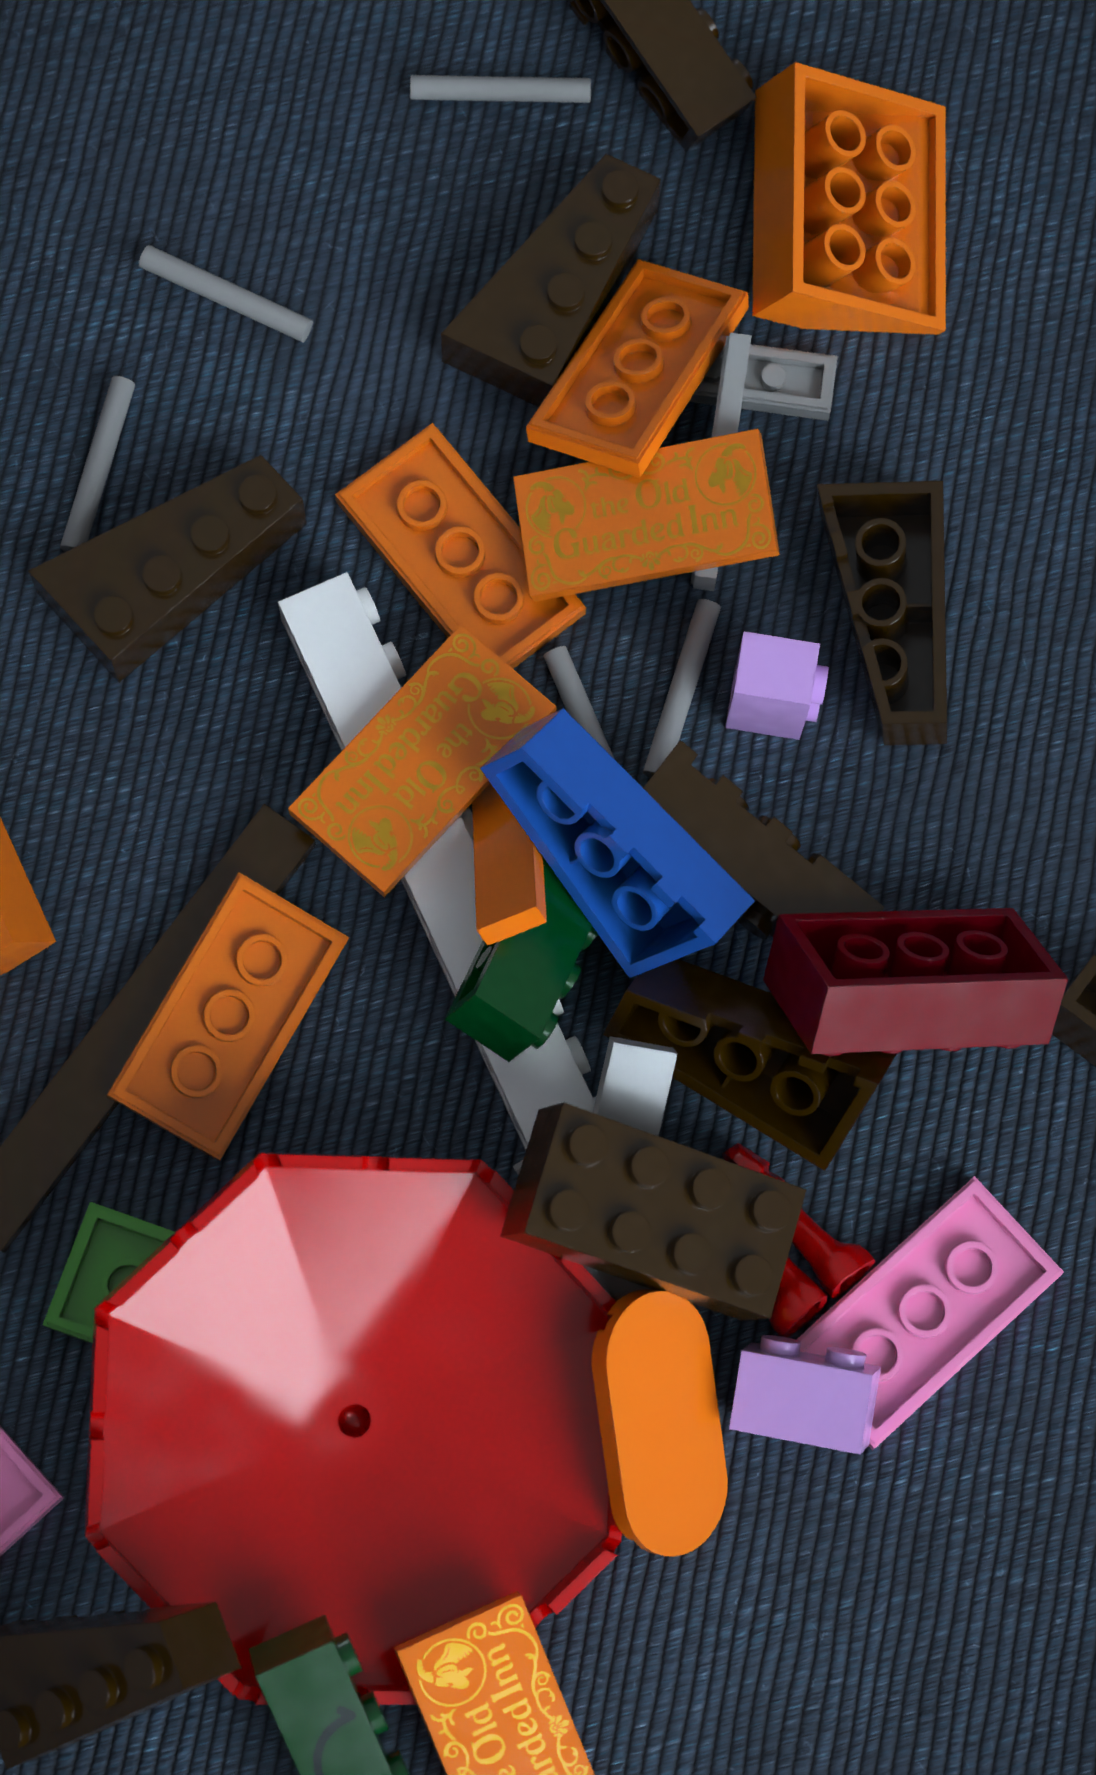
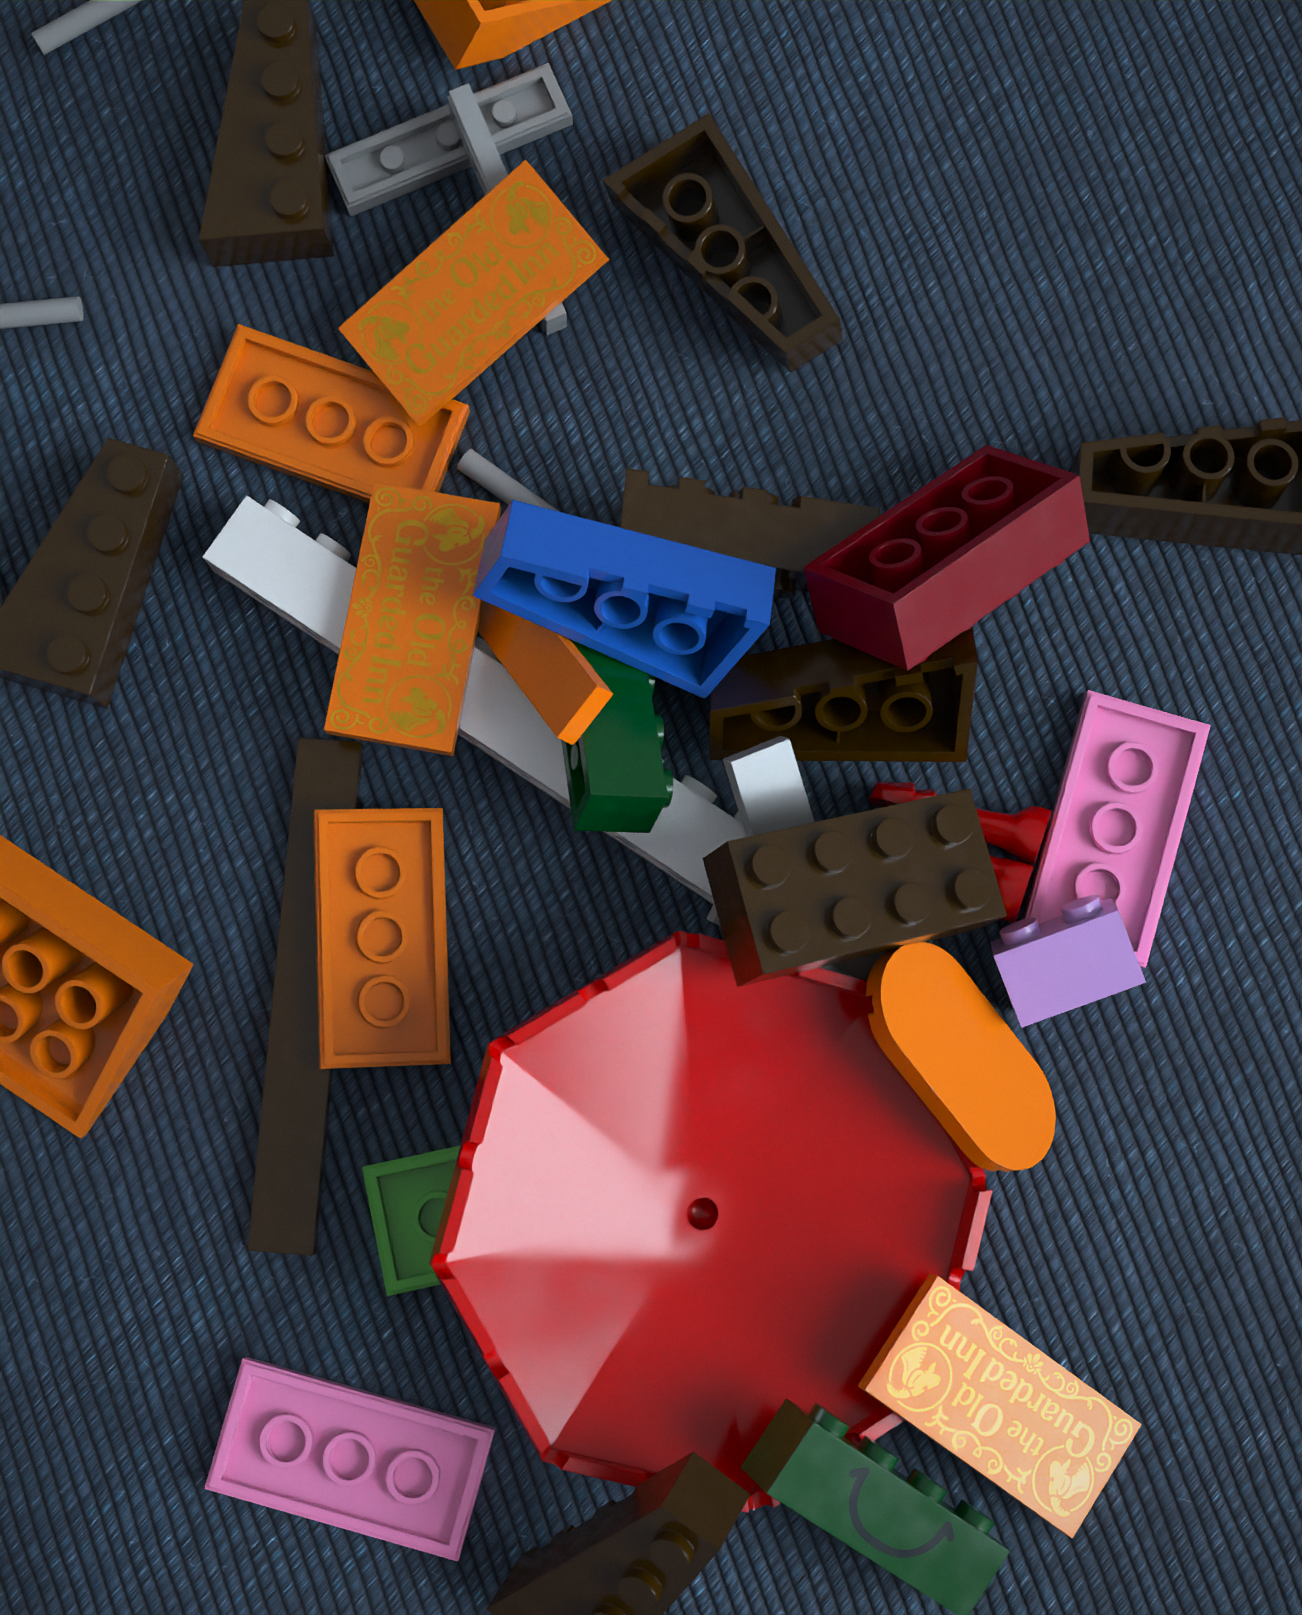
camera: 25 degrees left, 5 degrees up
orange tile [526,259,749,478] -> none
light grey bar [643,599,721,778] -> none
lavender brick [725,631,829,740] -> none

